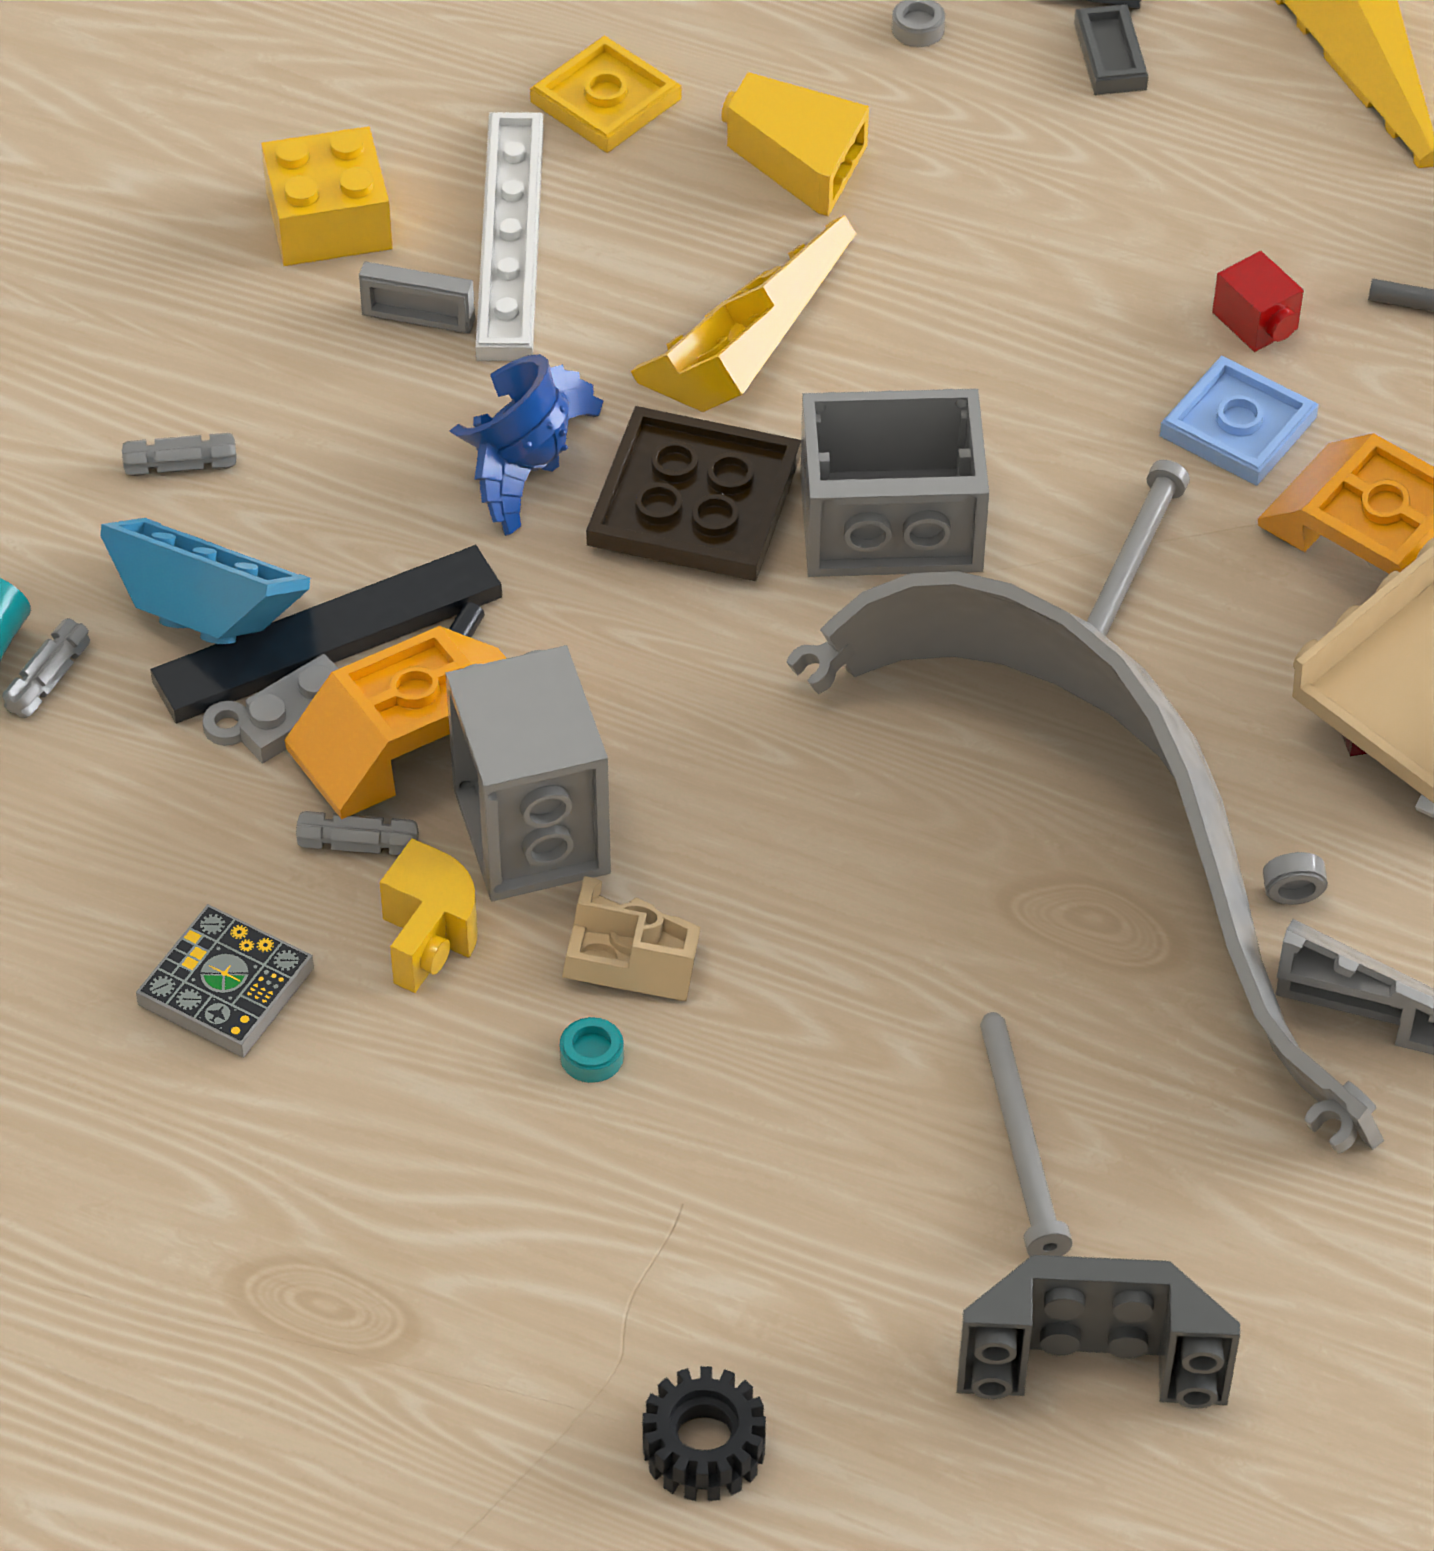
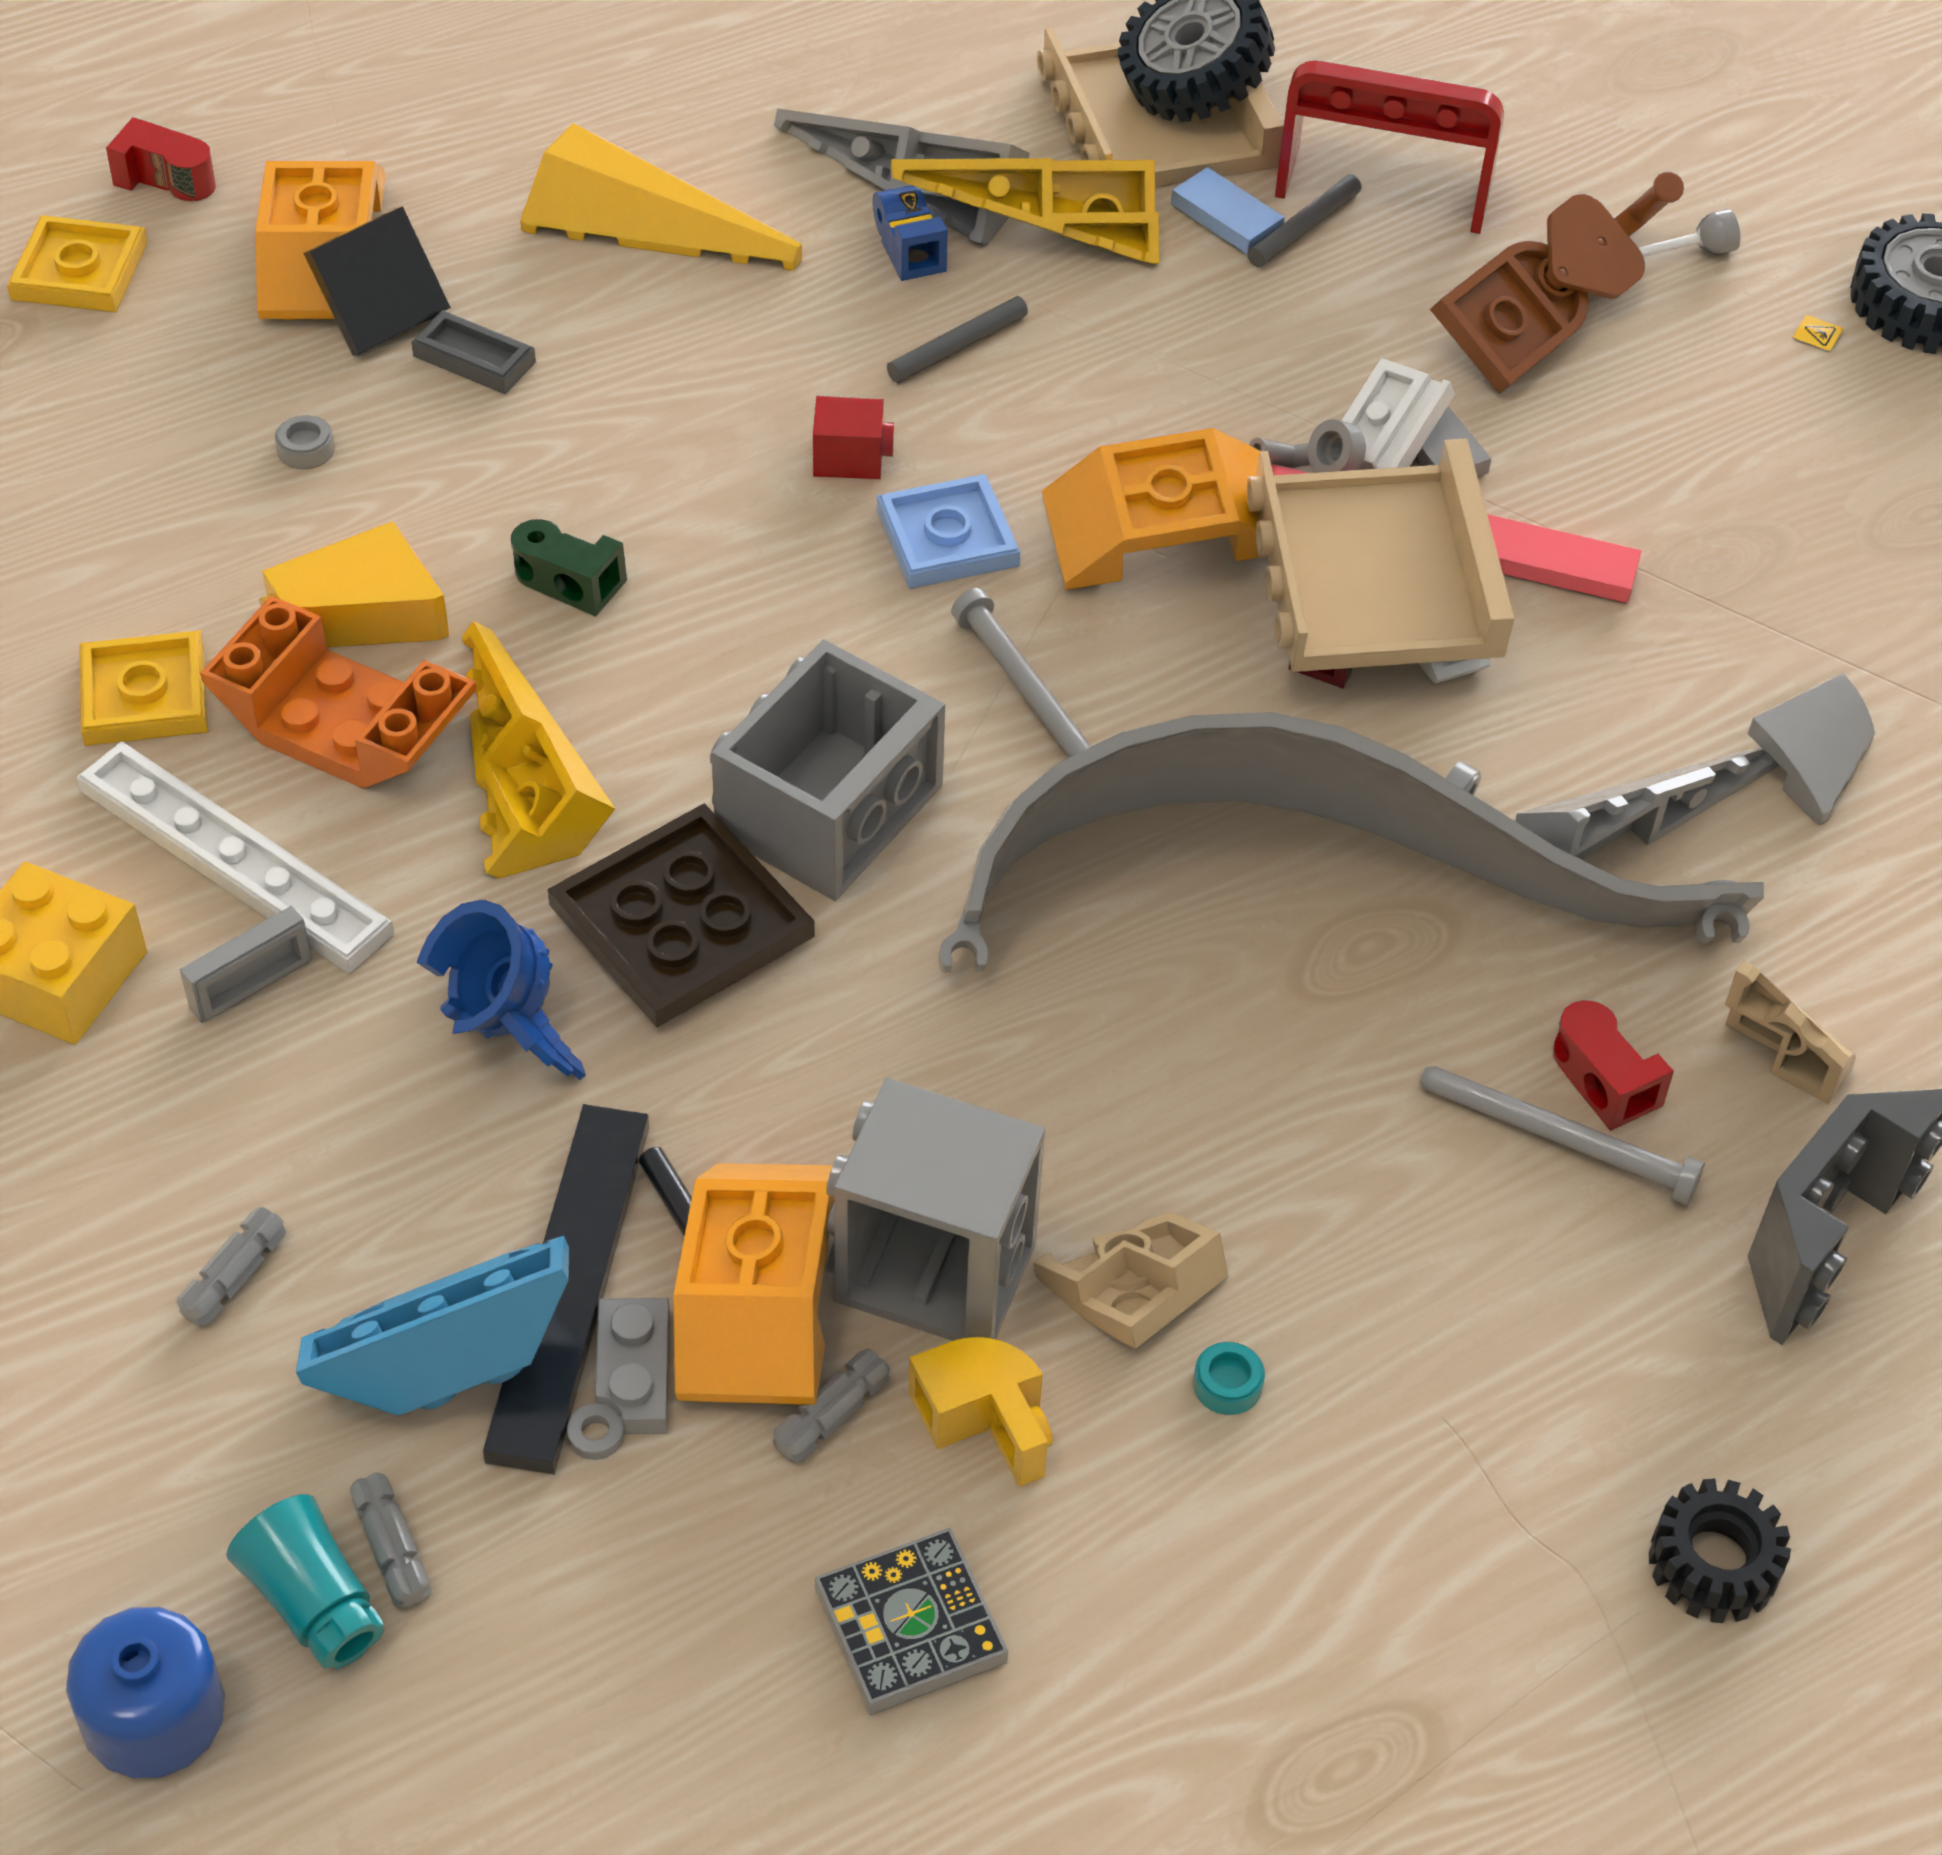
camera: 55 degrees left, 0 degrees up
none -> orange slope [200,595,477,789]
none -> dark green leg [511,519,627,617]
none -> red leg [1553,1000,1674,1131]
none -> tan slope [1725,960,1856,1104]

